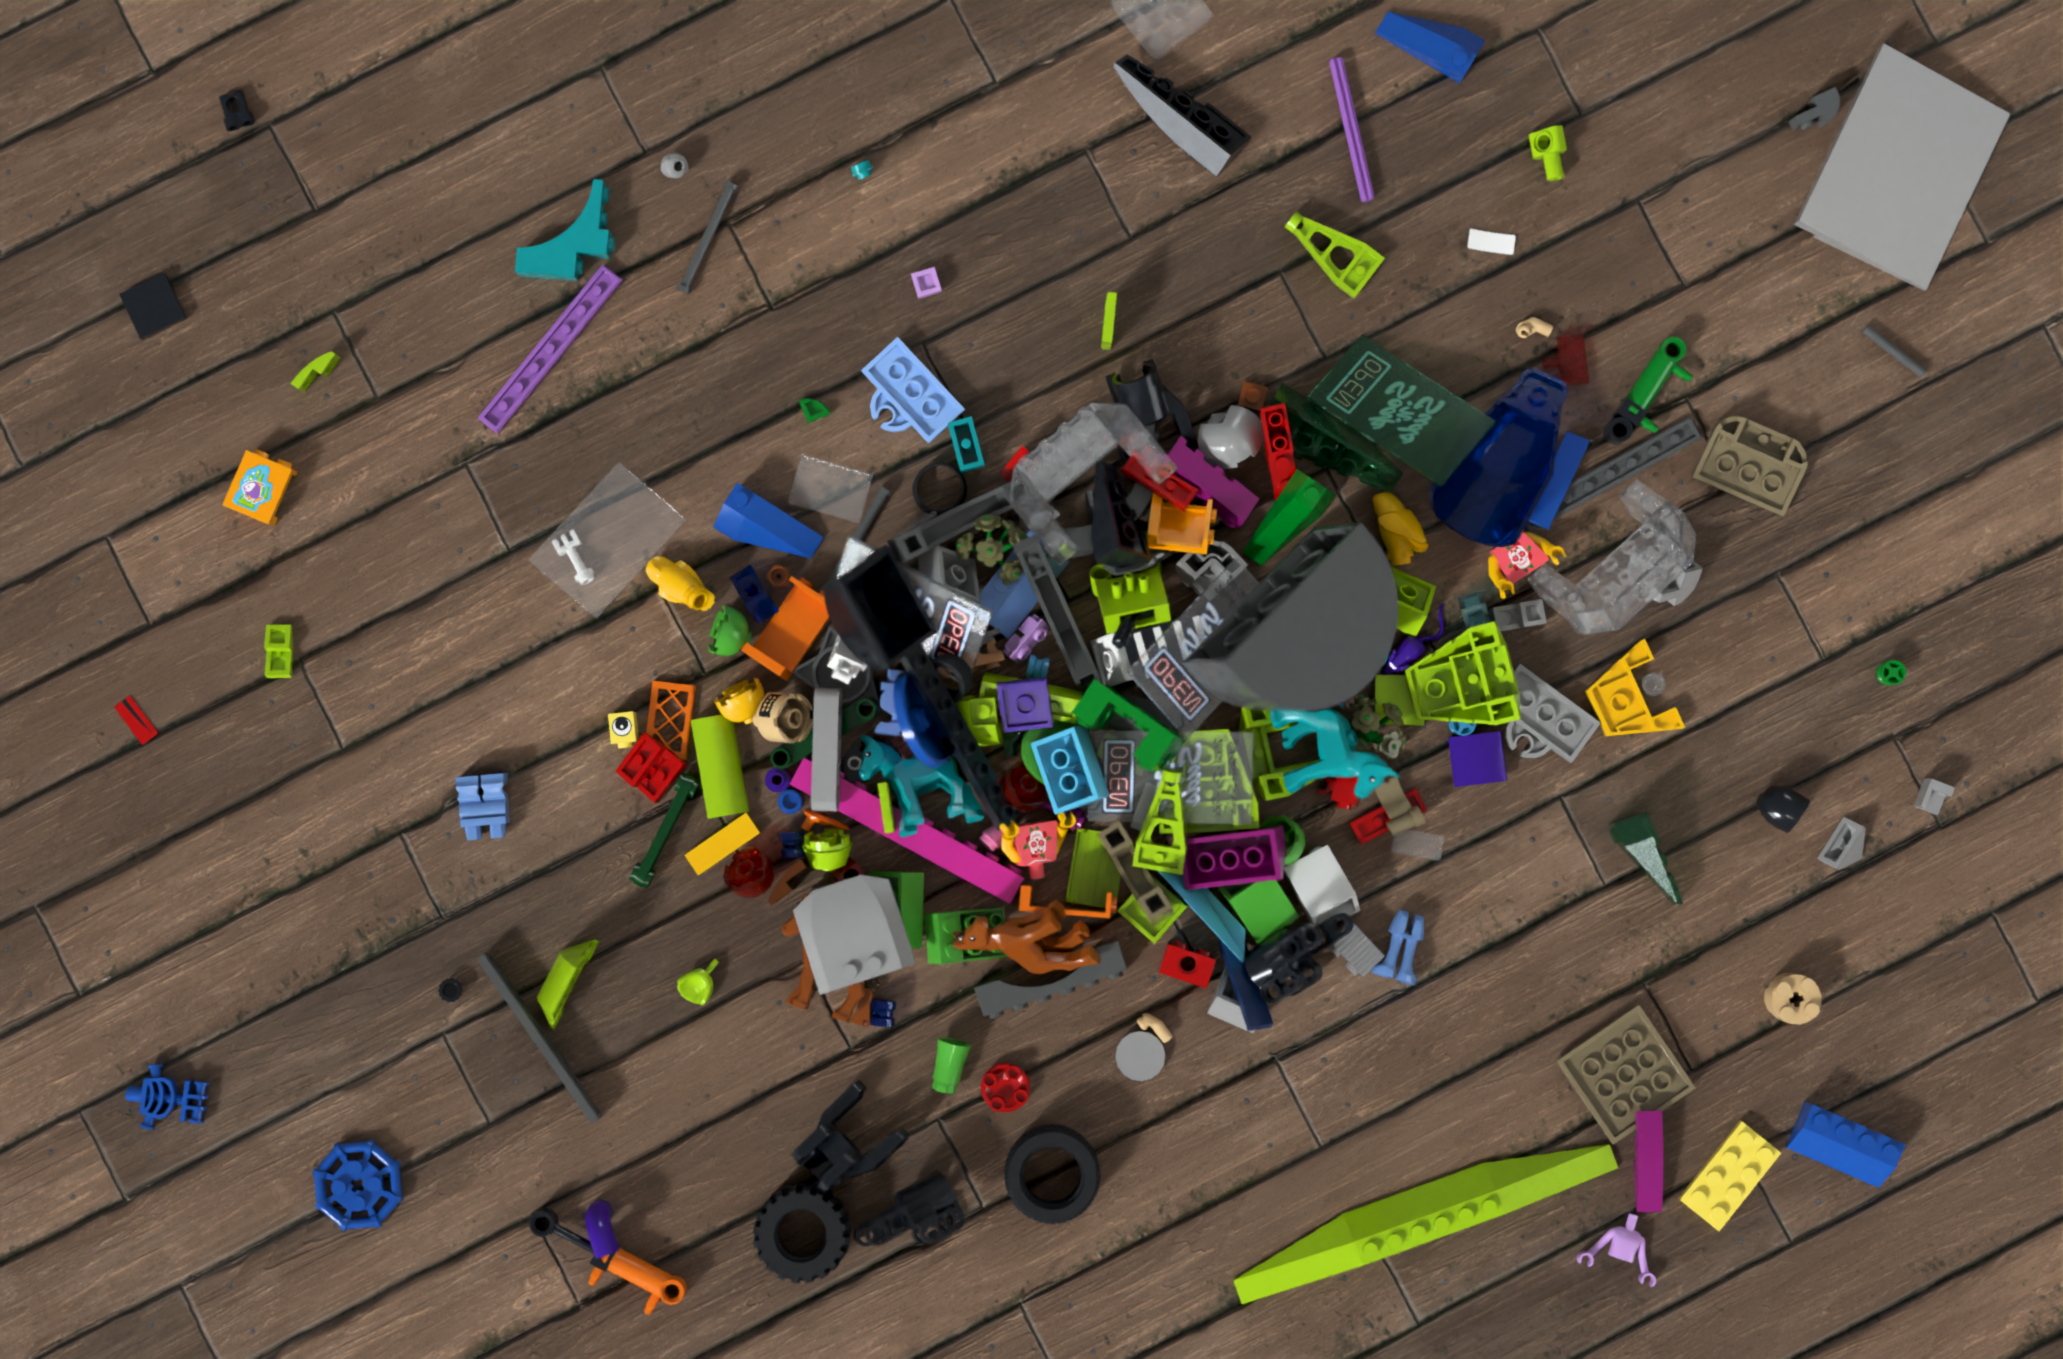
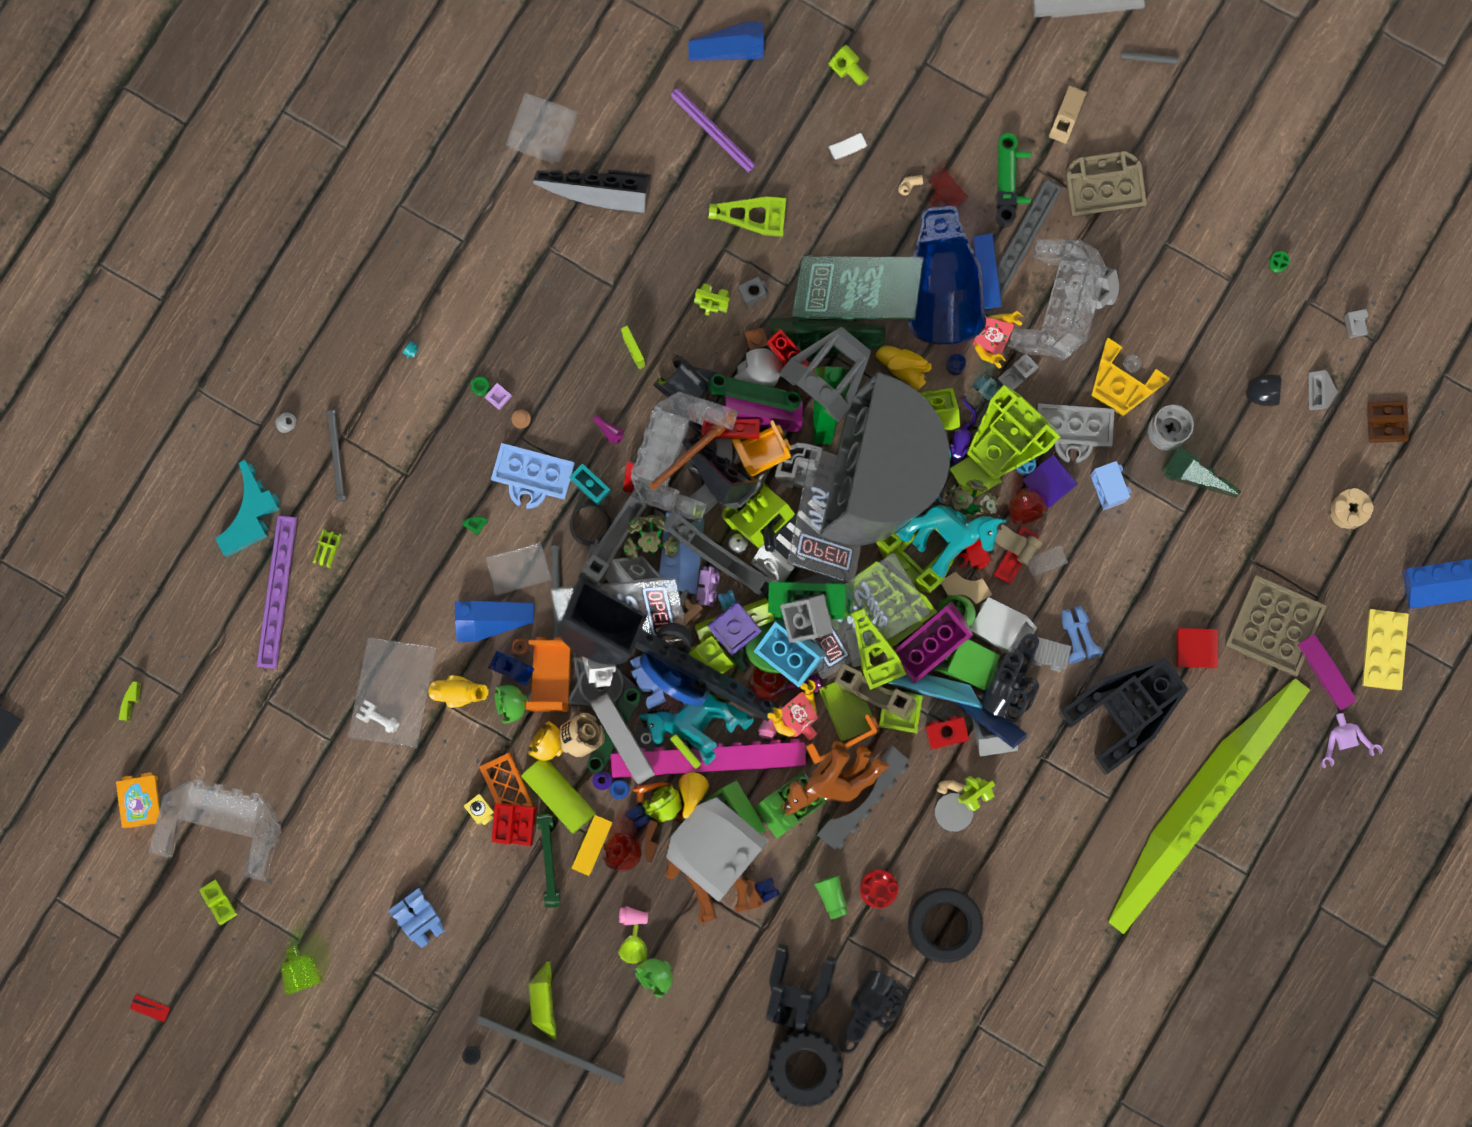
camera: 25 degrees left, 5 degrees down
none -> clear wedge [148,779,282,881]
none -> clear neon green torso [281,946,324,995]
none -> lime arm [312,529,342,568]
none -> green tile [471,376,490,396]
none -> medium nougat plate [512,409,531,429]
none -> magenta cone [593,415,624,444]
none -> bright pink cone [619,906,648,925]
none -> bright green cylinder [635,958,673,998]
none -> dark orange bar [649,415,734,490]
none -> yellow hat [678,772,709,819]
none -> lime hips [694,284,730,316]
none -> dark green piece [708,374,801,412]
none -> light grey piece [728,533,748,555]
none -> dark grey brick [738,277,768,307]
none -> dark grey windscreen [779,327,871,422]
none -> light grey brick [780,594,833,643]
none -> tan tile [941,572,992,605]
none -> clear blue wheel [946,353,966,375]
none -> lime hips [957,776,995,811]
none -> clear red cylinder [1009,489,1048,524]
none -> tan slope [1049,86,1087,144]
none -> black wedge [1058,658,1188,775]
none -> light blue container [1090,461,1132,510]
none -> light grey wheel [1147,404,1194,451]
none -> red slope [1176,628,1218,669]
none -> reddish brown slope [1367,401,1409,443]

